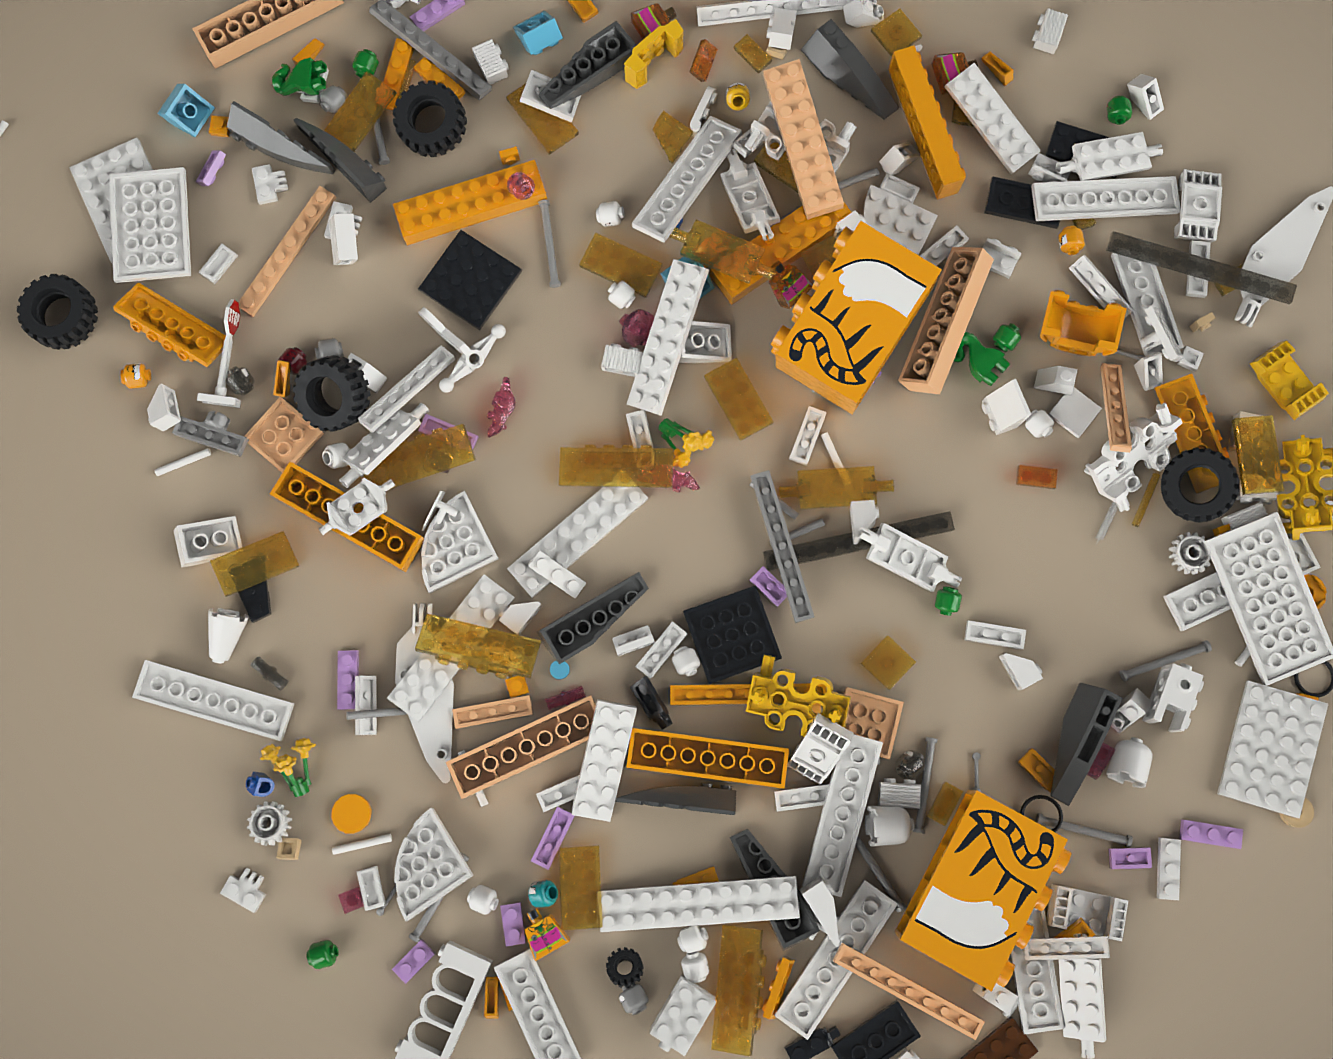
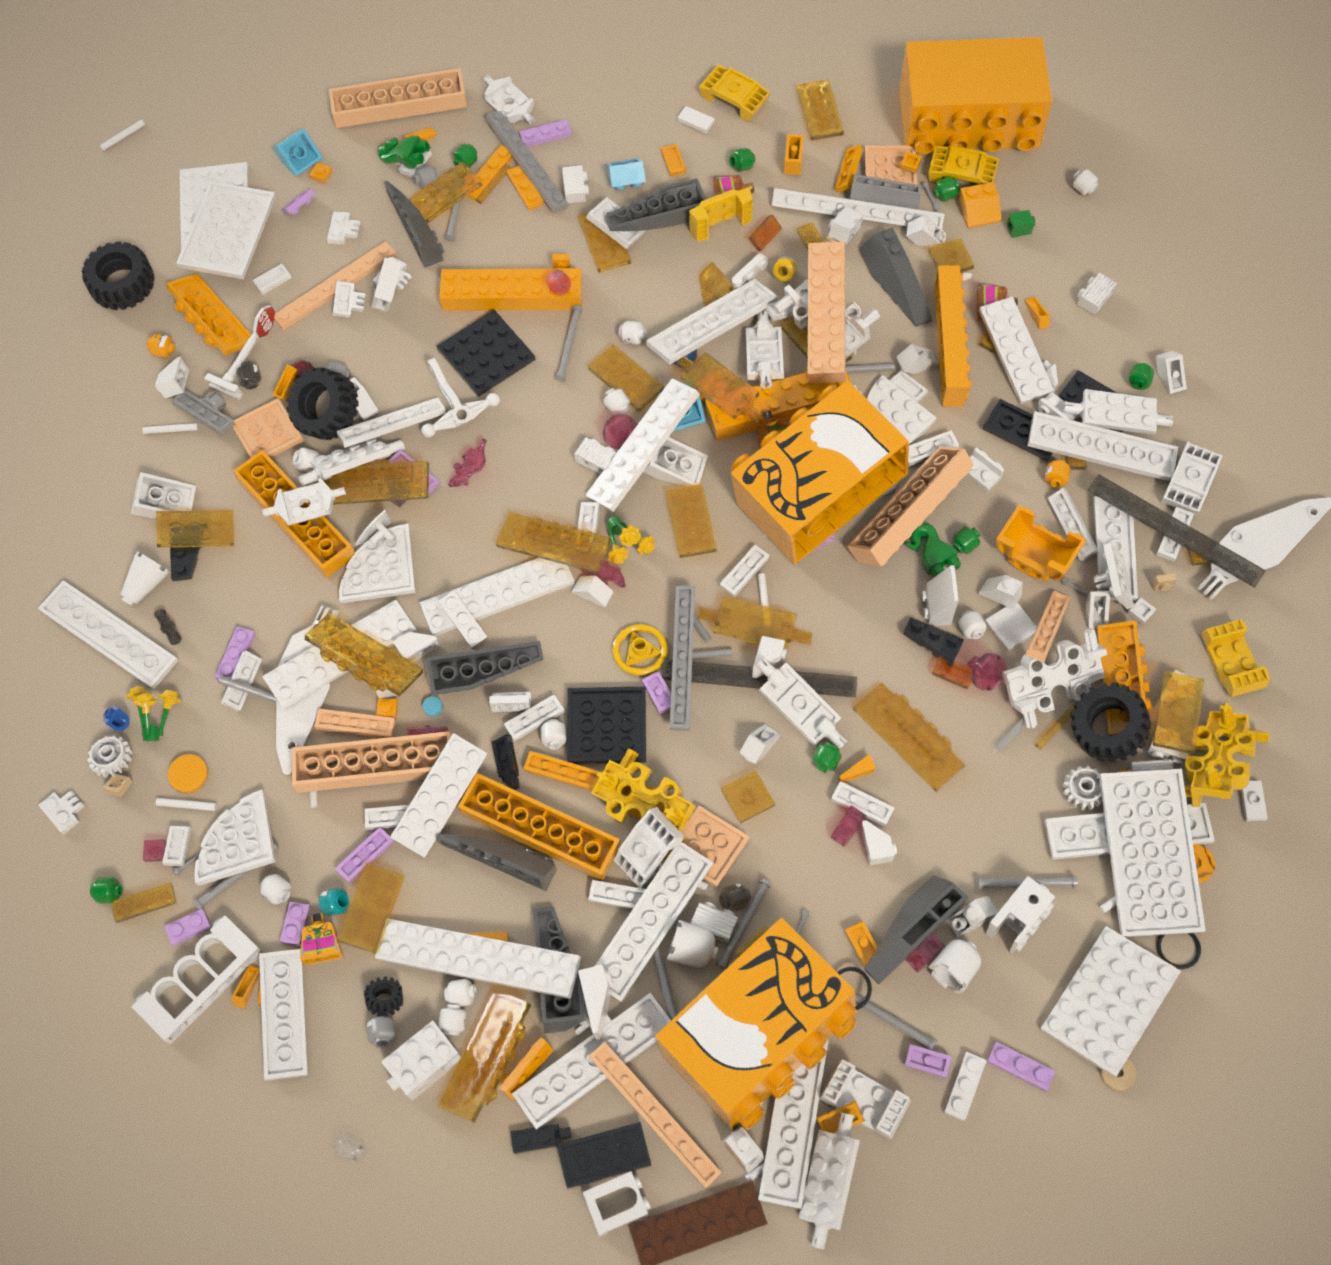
camera: 20 degrees right, 15 degrees down
wedge [227,101,335,174] -> none
black tyre [392,80,467,157] -> none
white plate [1024,936,1110,960] -> none
none -> clear yellow plate [111,883,177,923]
none -> white hinge [333,281,365,318]
none -> white slope [571,576,614,608]
none -> yellow piece [612,624,668,676]
none -> white slope [739,724,781,764]
none -> clear pink leg [830,805,866,847]
none -> light orange piece [839,754,876,783]
none -> clear yellow plate [853,683,965,792]
none -> black wing [903,617,964,668]
none -> clear pink tile [967,652,1006,691]
none -> white bar [1043,360,1059,388]

